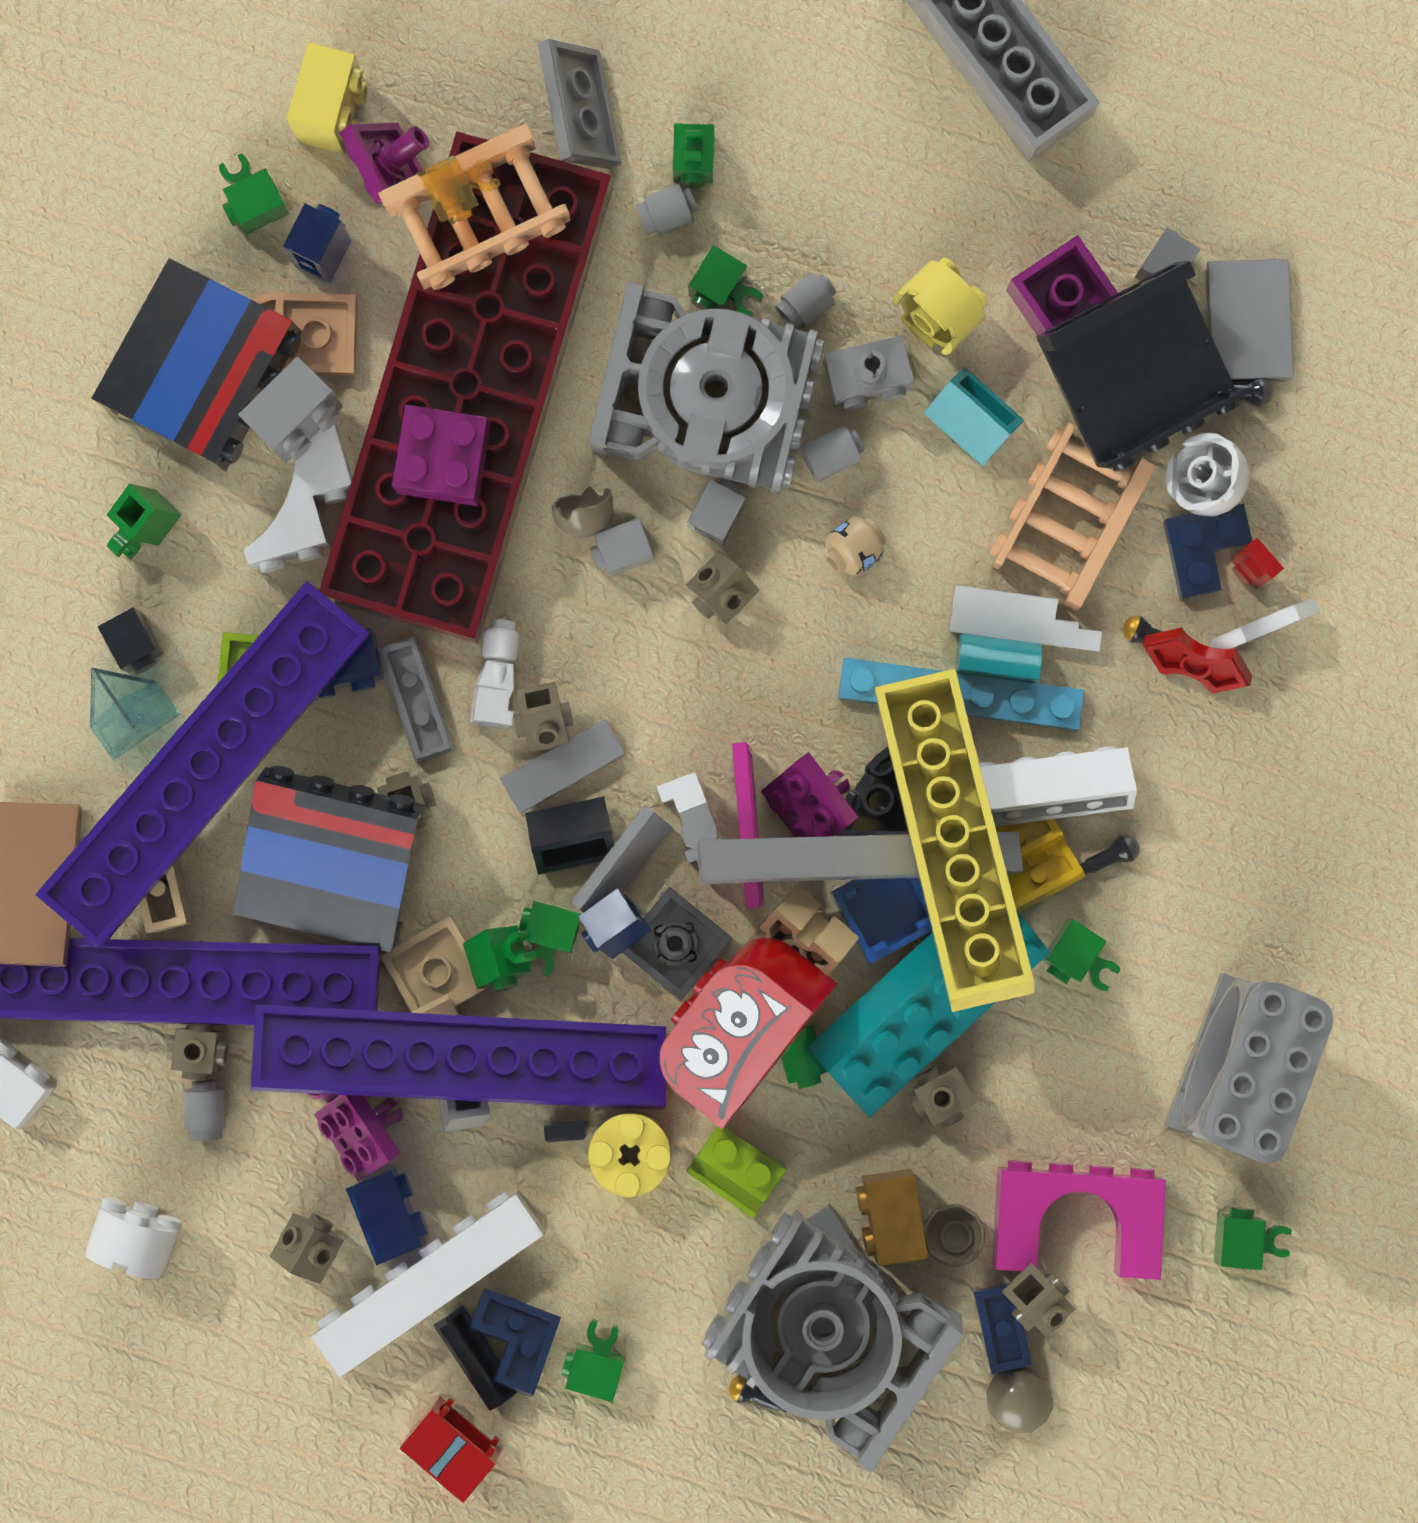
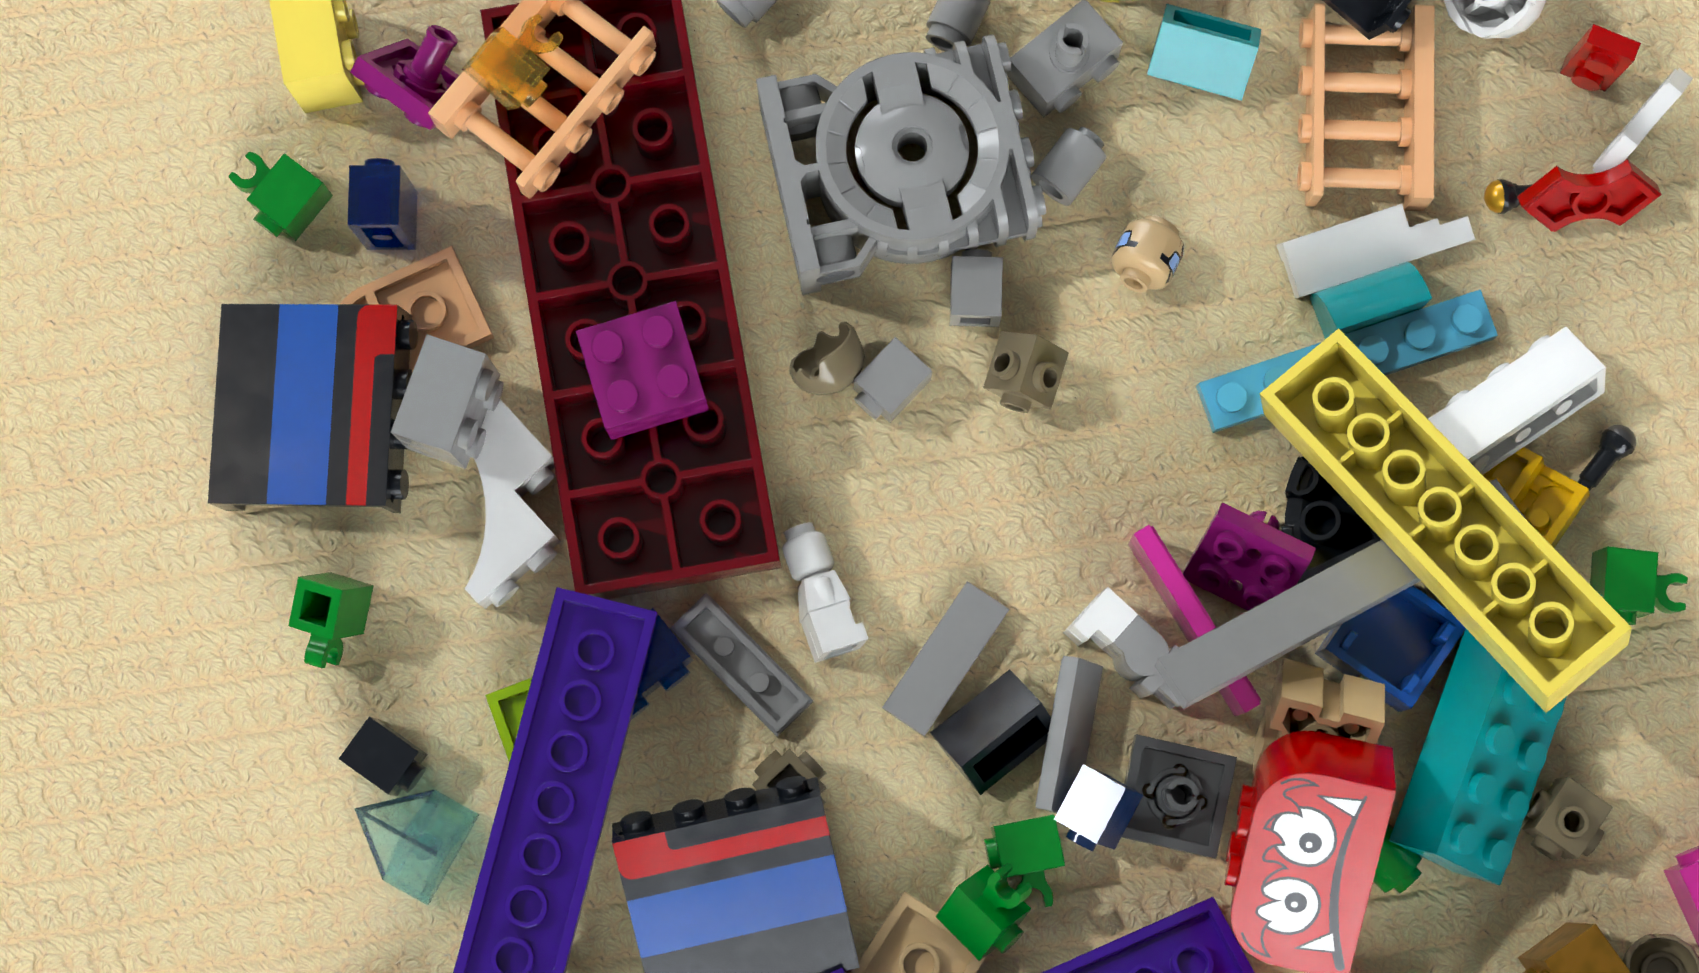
camera: 25 degrees left, 5 degrees down
dark tan brick [513,682,574,752] -> none
green brick [688,245,763,317] -> none
dark blue plate [1163,503,1252,599] -> none

